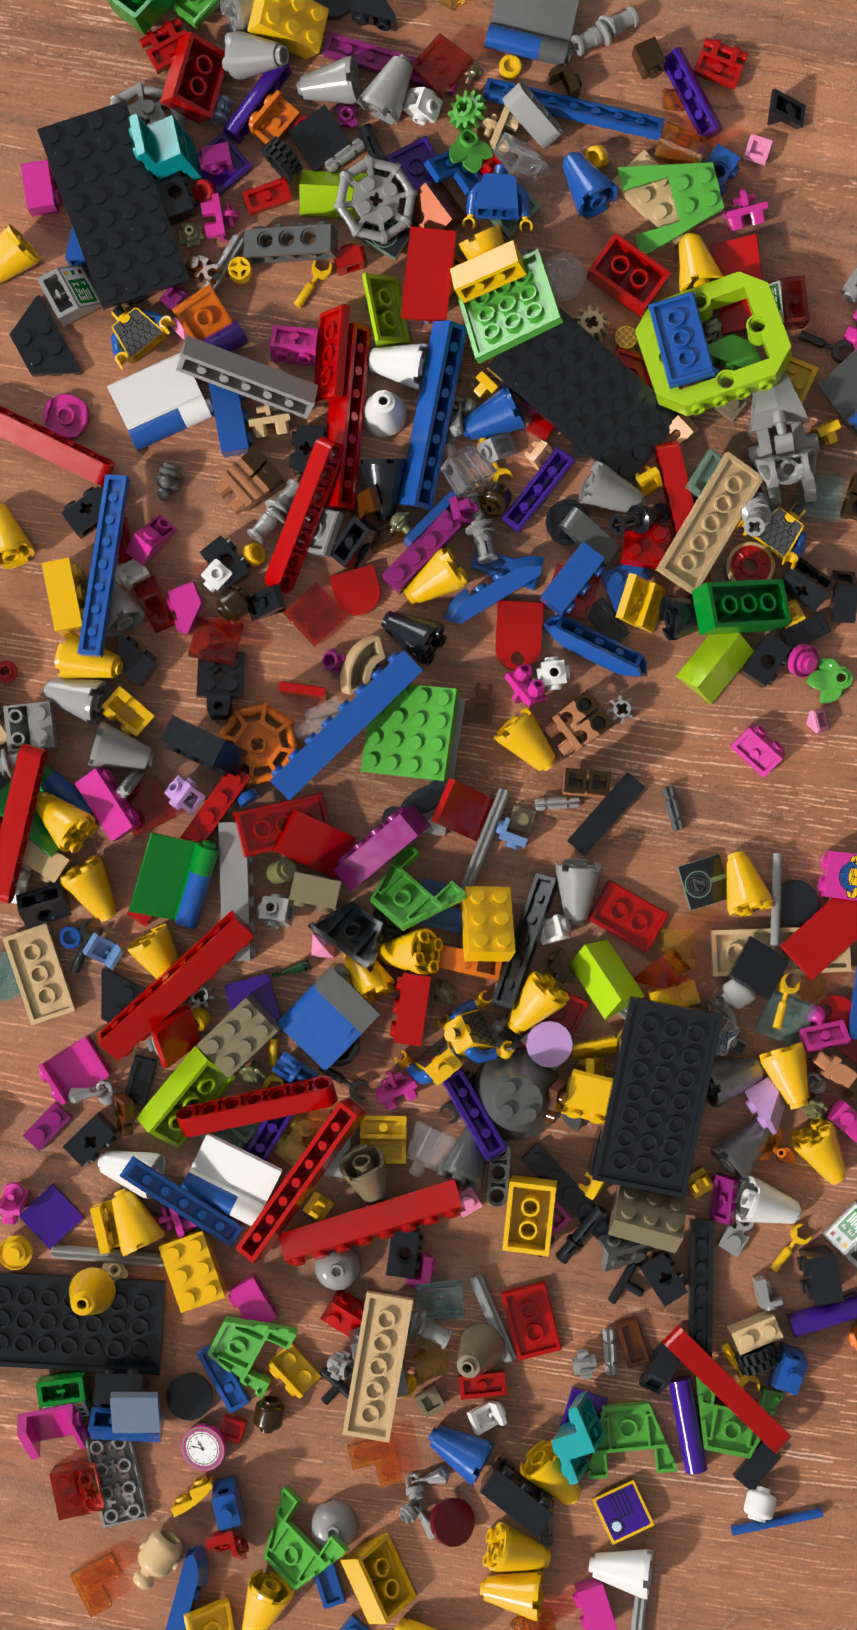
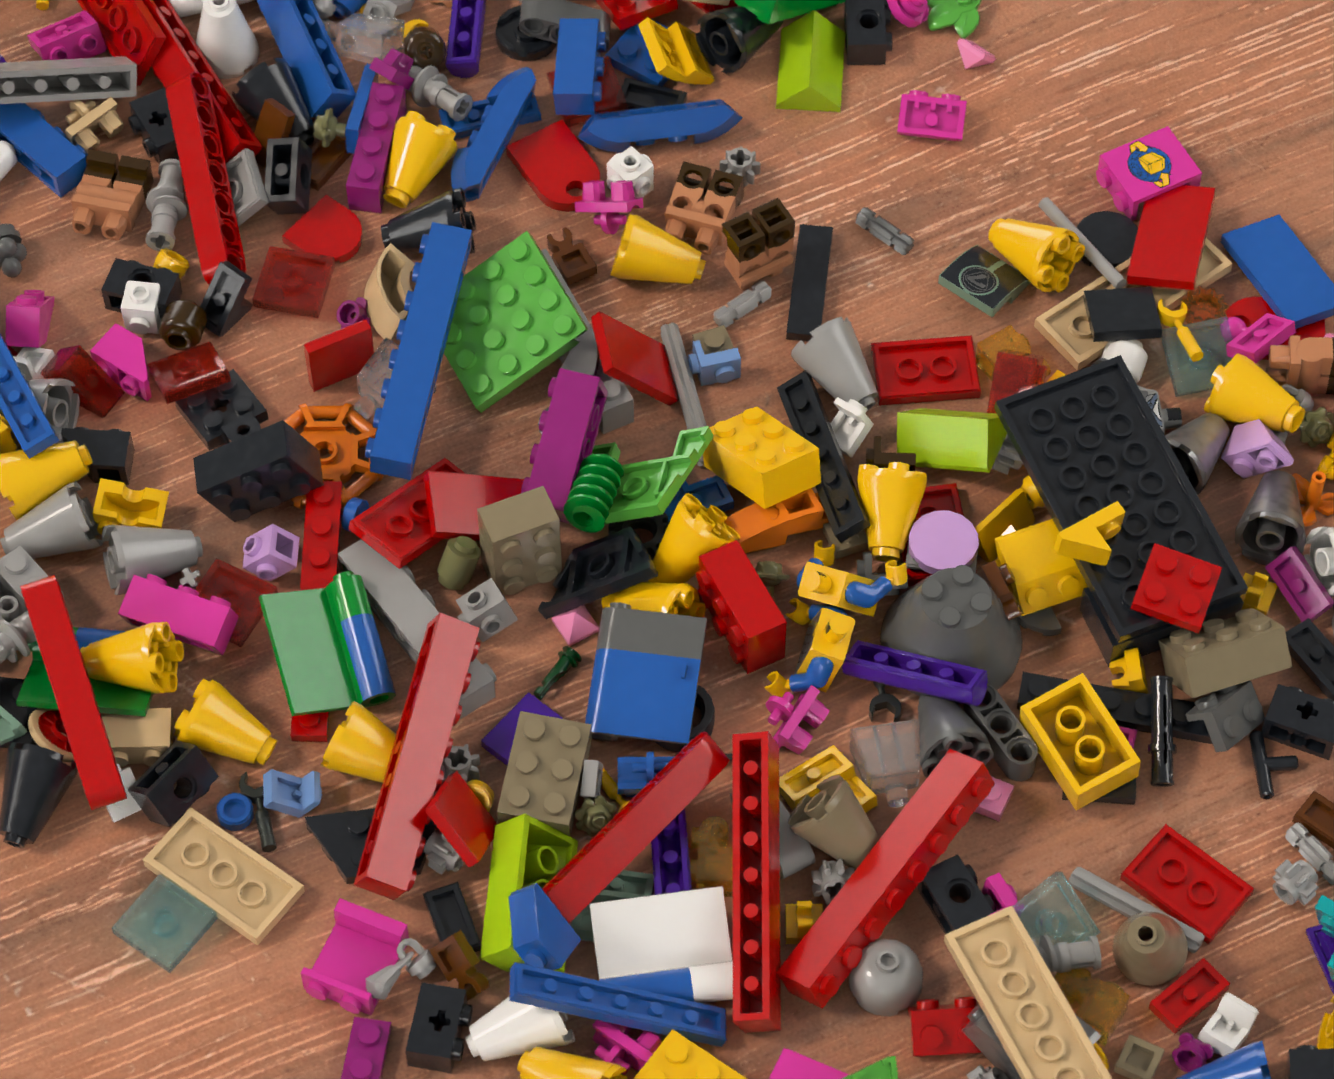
camera: 30 degrees left, 30 degrees down
none -> blue slope [509,883,581,970]
none -> green piece [564,453,624,533]
none -> light grey tile [580,759,604,800]
none -> light grey gear [811,858,855,906]
none -> yellow slope [1053,501,1126,566]
none -> red plate [1130,543,1222,634]
none -> magenta plate [1172,1033,1214,1073]

